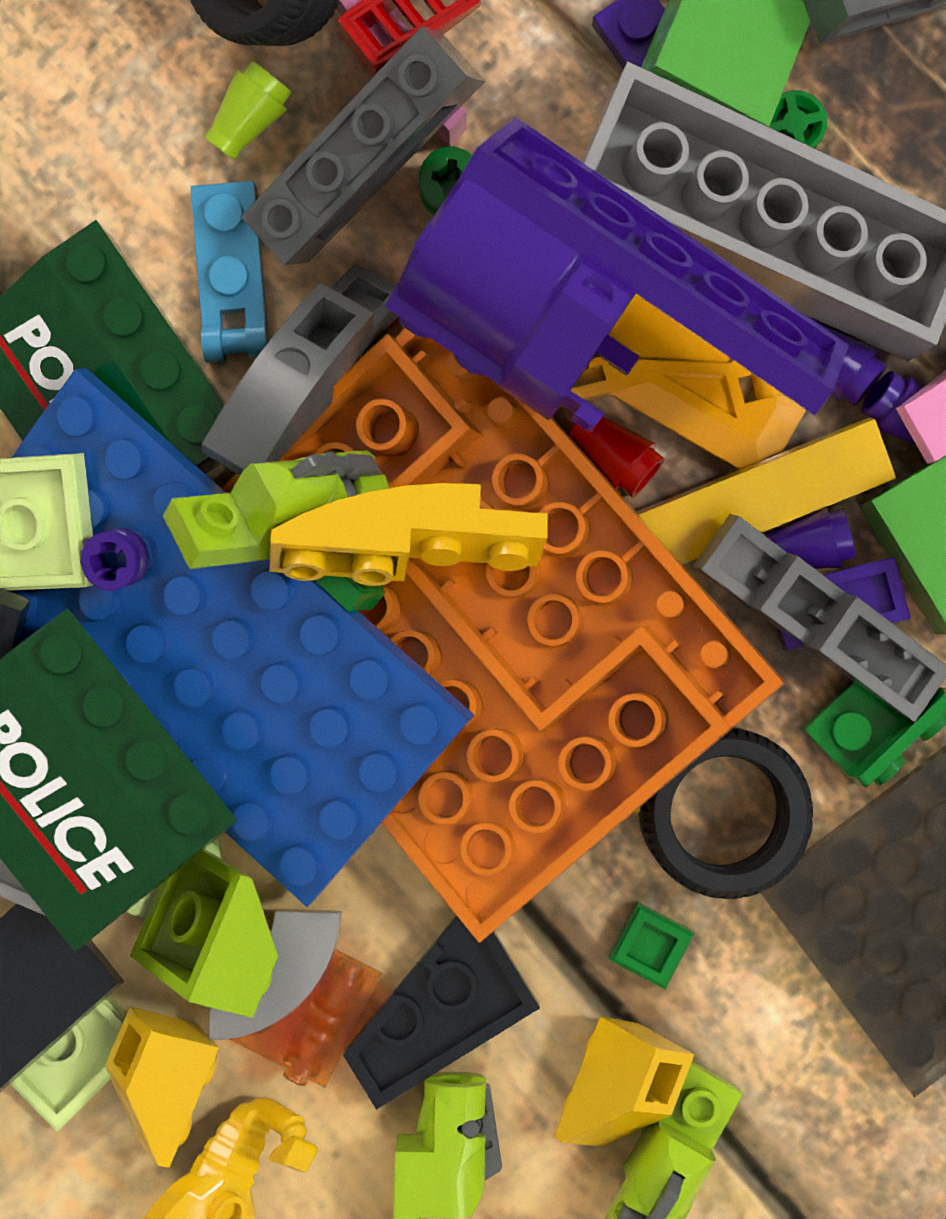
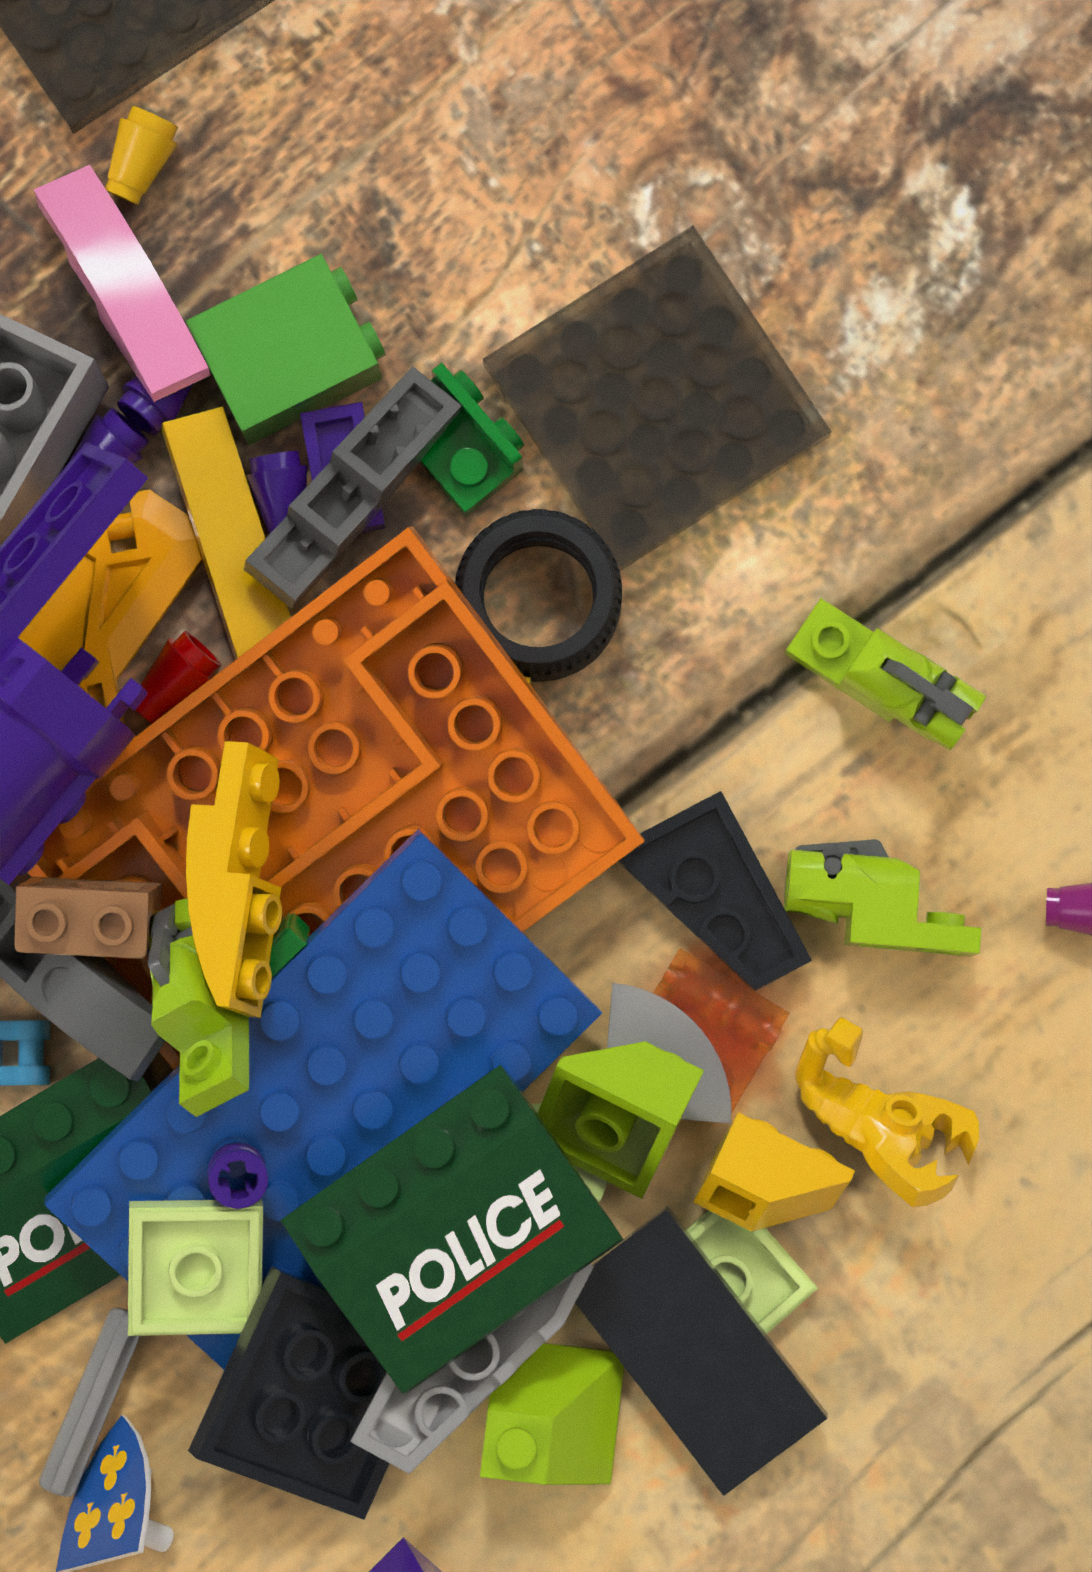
camera: 85 degrees left, 5 degrees down
yellow slope [554,1016,695,1147] -> none
green tile [607,901,695,990] -> none
none -> medium nougat bracket [14,877,162,959]

